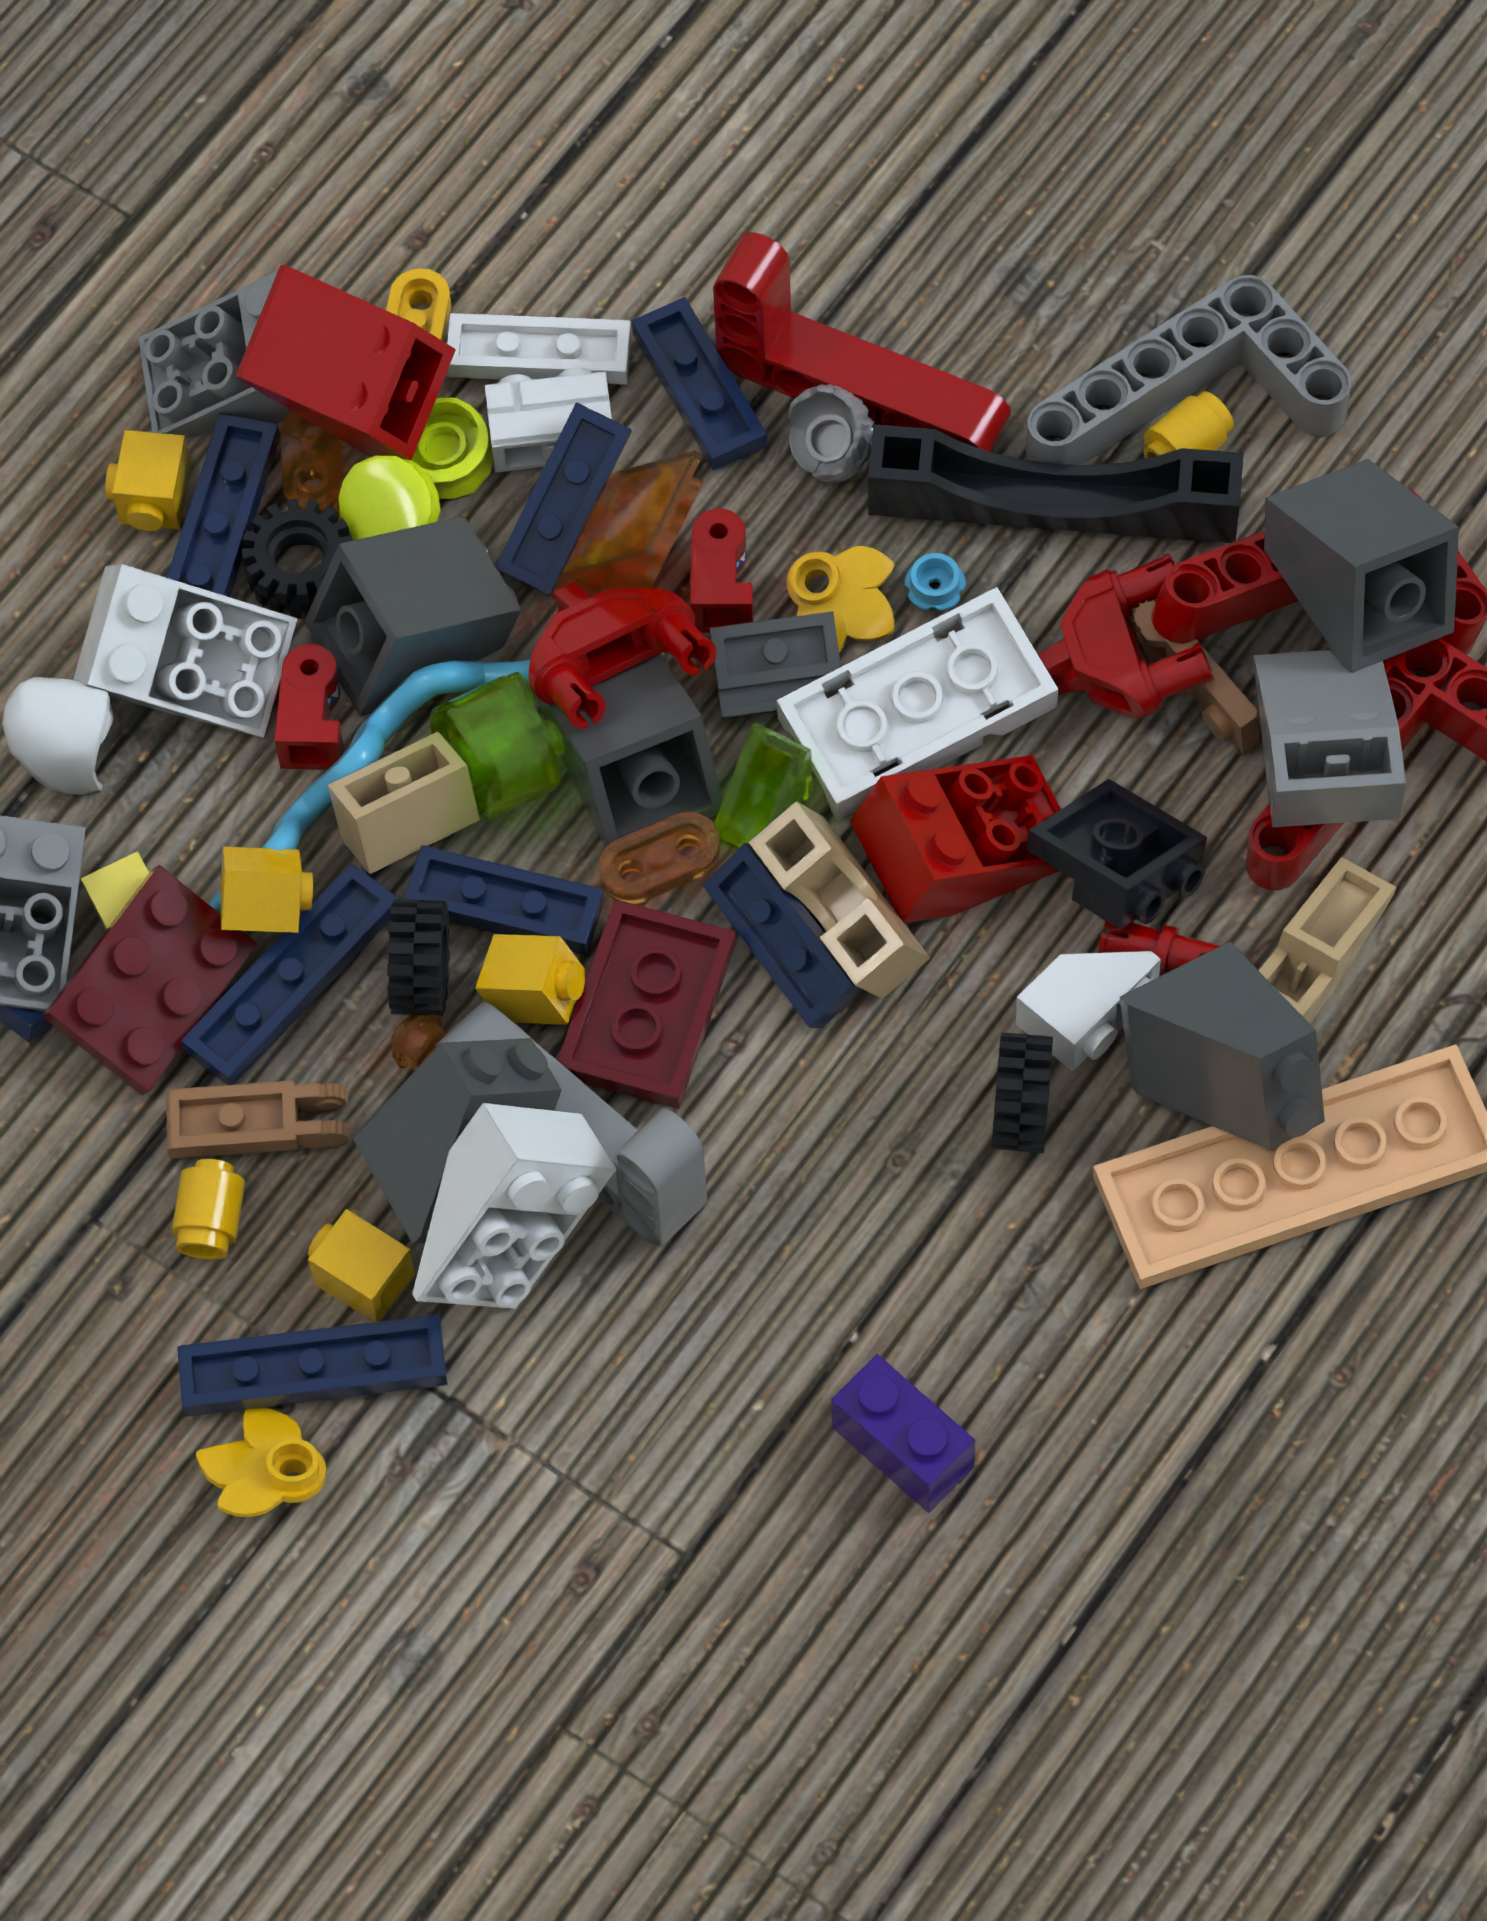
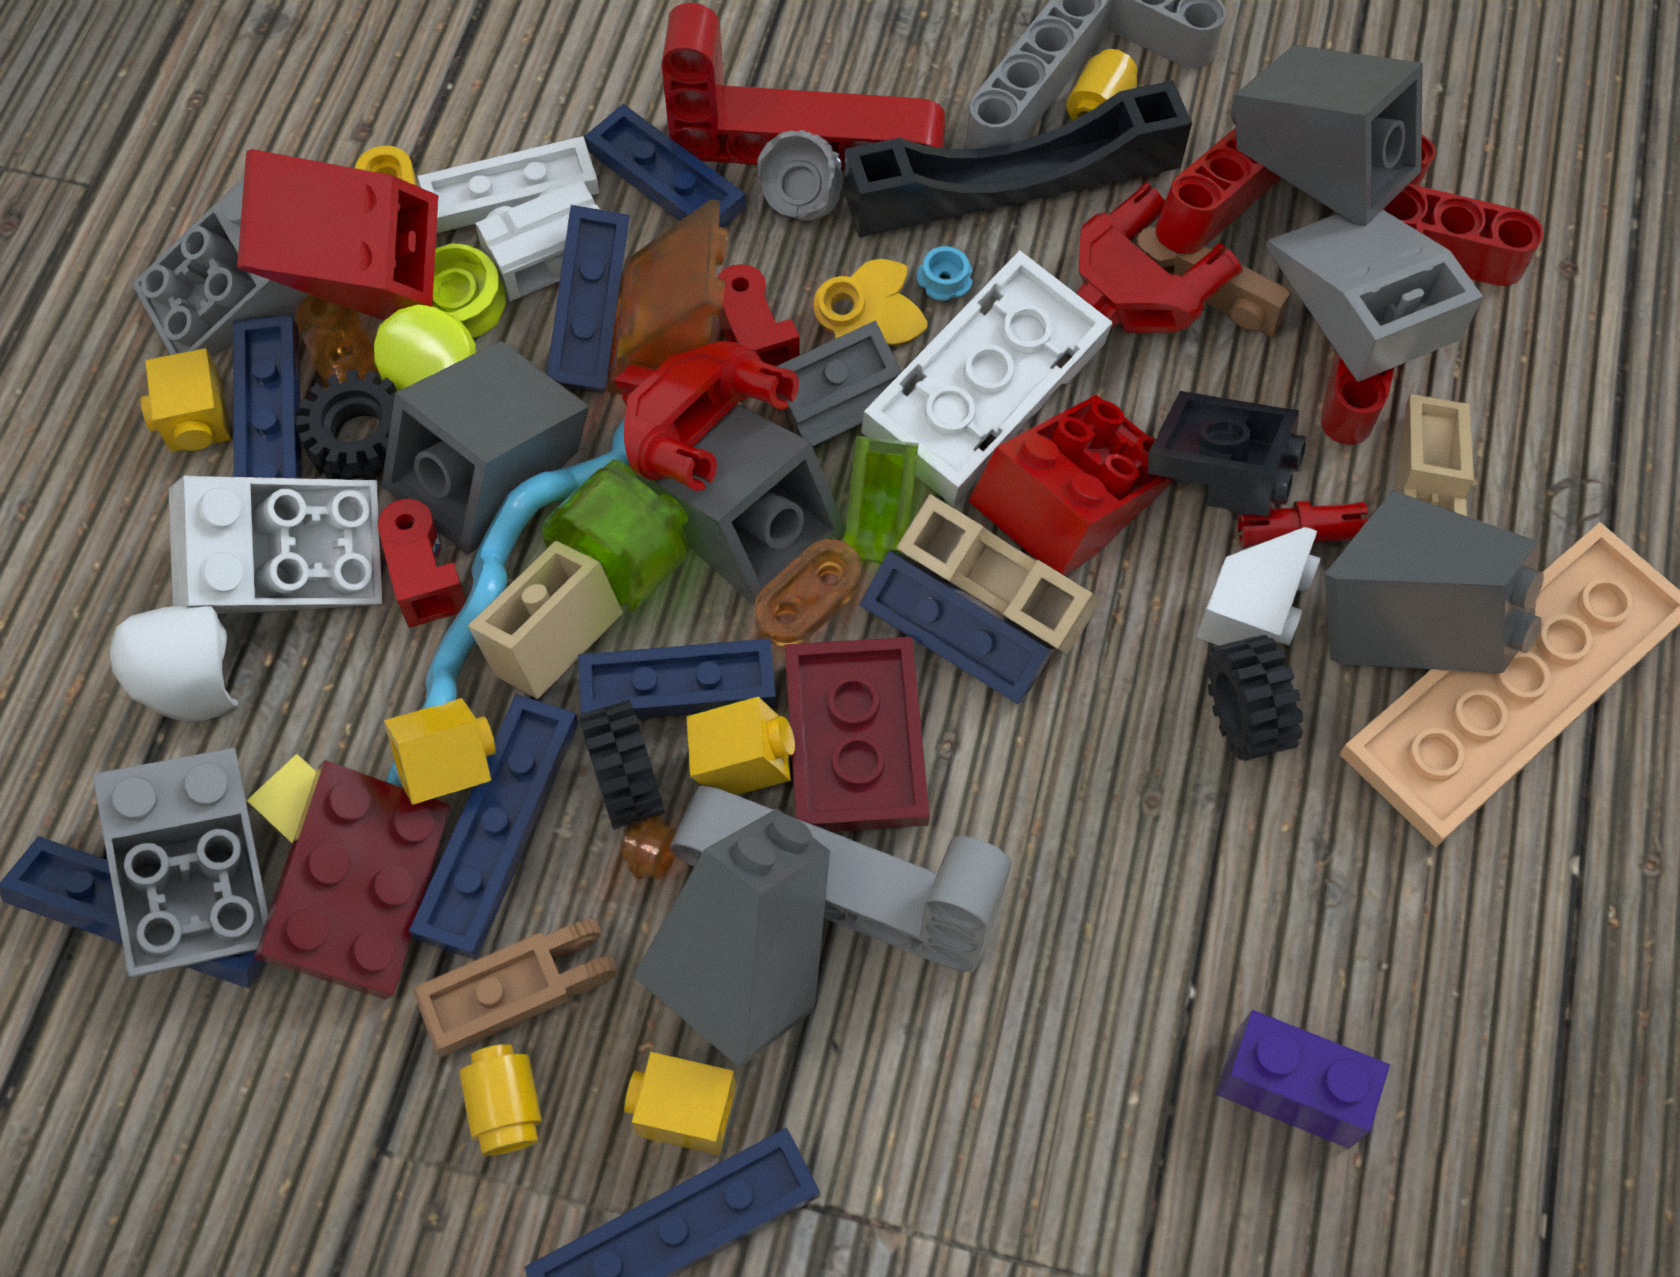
camera: 25 degrees left, 0 degrees up
white slope [412,1103,616,1309] -> none

